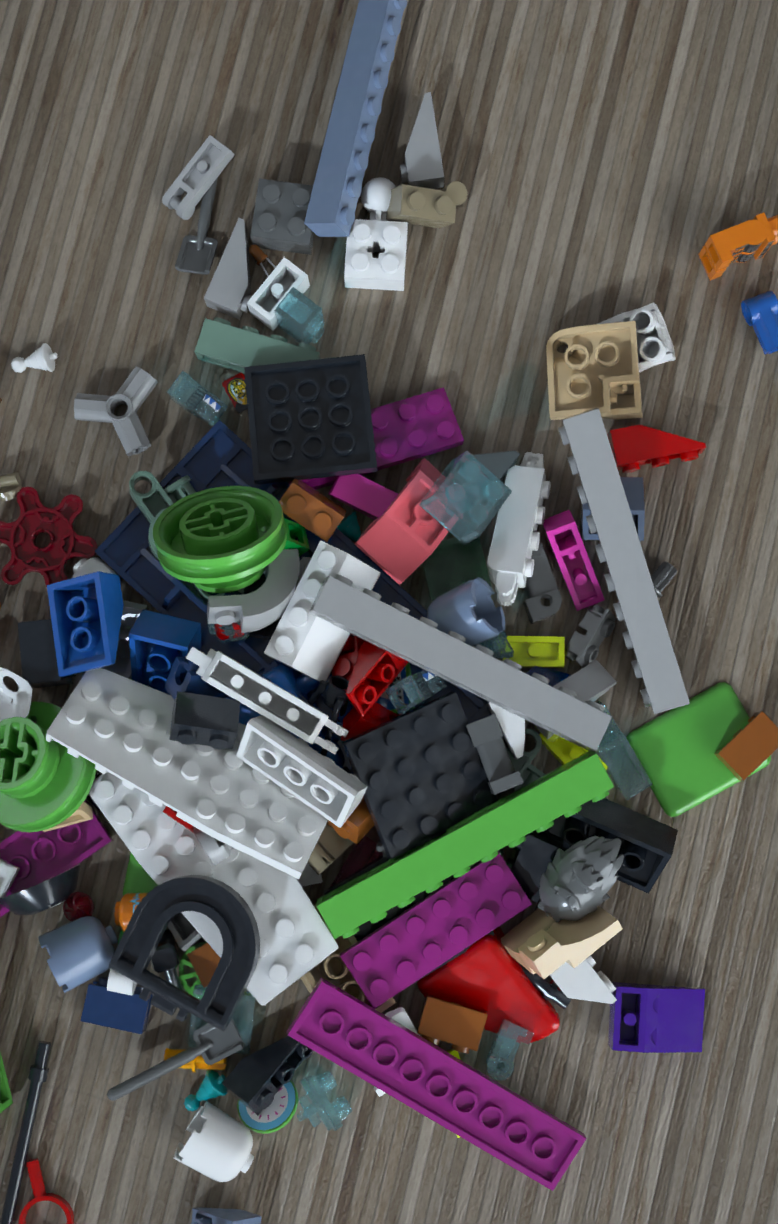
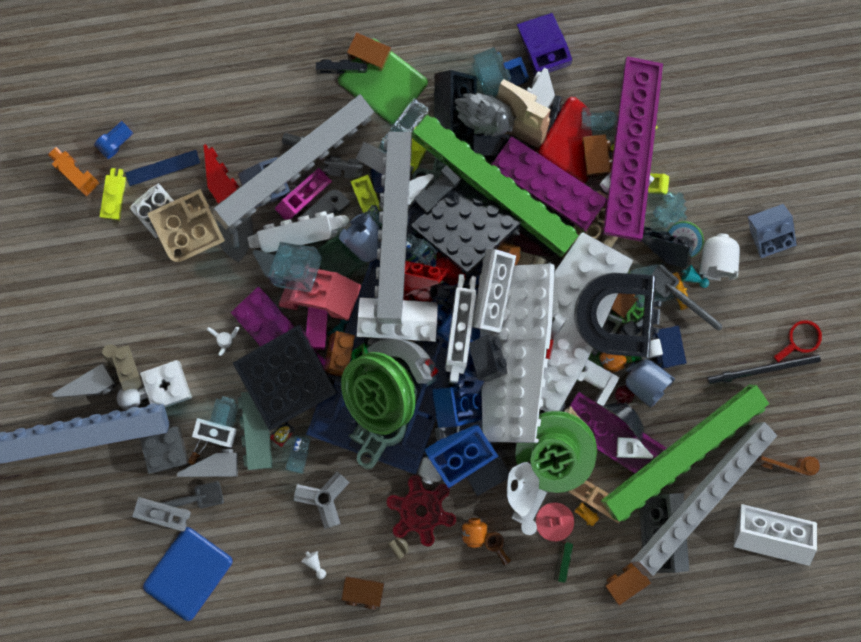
camera: 120 degrees left, 0 degrees up
none -> neon yellow hinge [100,168,126,221]
none -> dark blue sticker [125,150,201,186]
none -> blue piece [143,527,233,621]
none -> white plant [207,327,239,356]
none -> dark grey shield [216,217,253,263]
none -> black hinge [316,59,367,74]
none -> clear light blue brick [472,47,511,96]
none -> blue panel [502,57,529,86]
none -> white piece [577,360,619,406]
none -> neon yellow slope [648,174,669,195]

